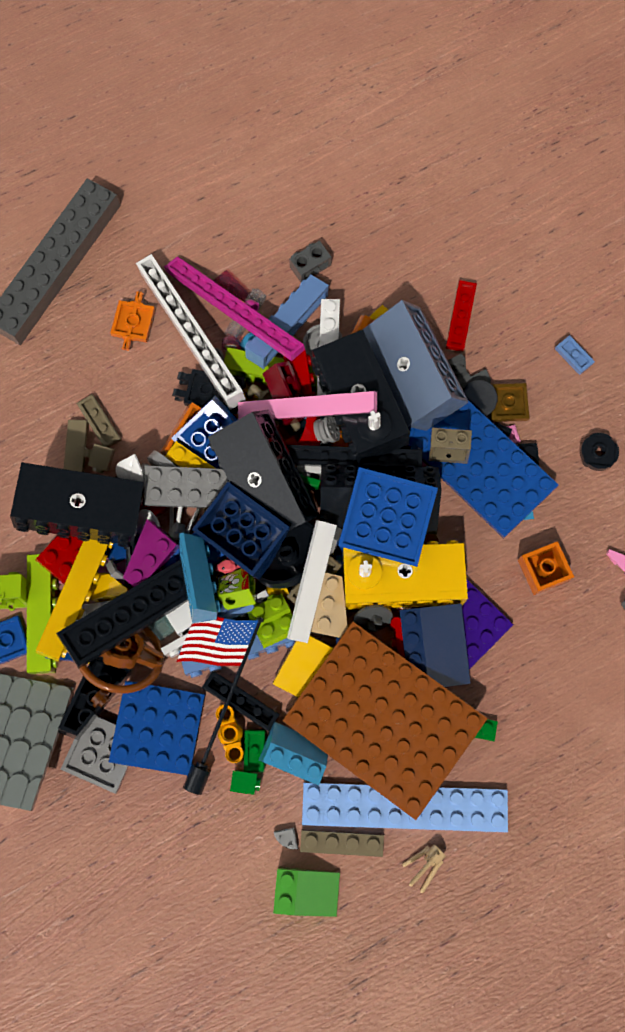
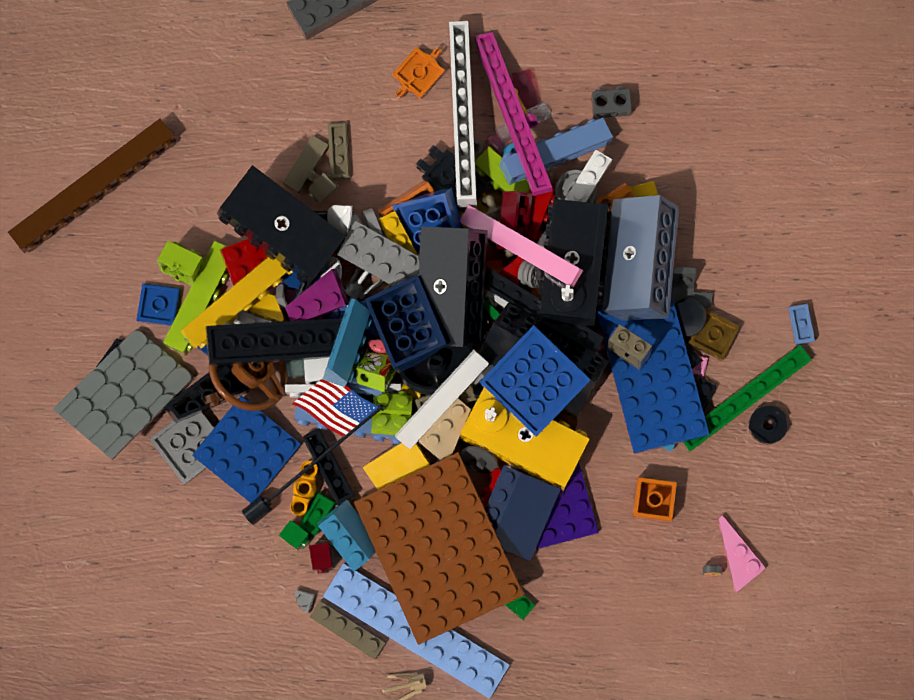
camera: 30 degrees right, 5 degrees up
bright green slope [273,867,340,917] -> none
red plate [445,280,477,352] -> none
none -> dark red slope [309,543,333,574]
none -> green plate [682,345,812,452]

